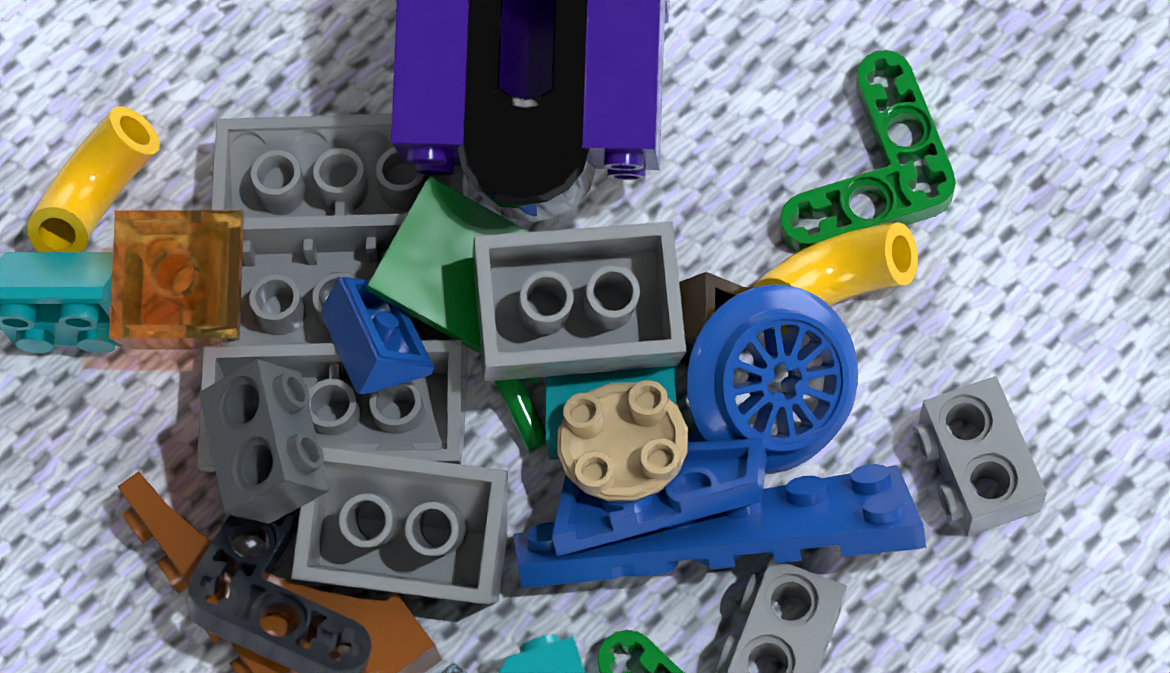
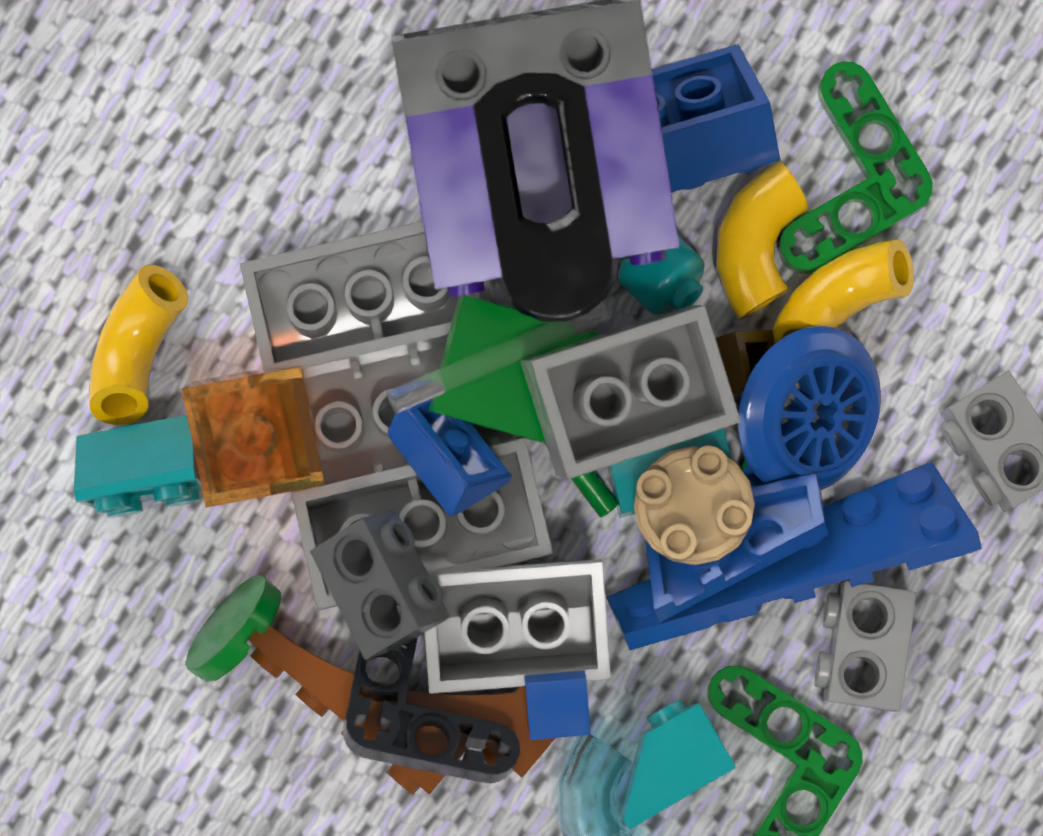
camera: 20 degrees left, 15 degrees up
none -> green tile [185,575,281,682]
none -> clear bar [387,298,614,414]
none -> blue tile [525,670,591,740]
none -> teal head [617,236,705,315]
none -> blue slope [652,44,781,193]
none -> yellow cylinder [716,161,808,320]

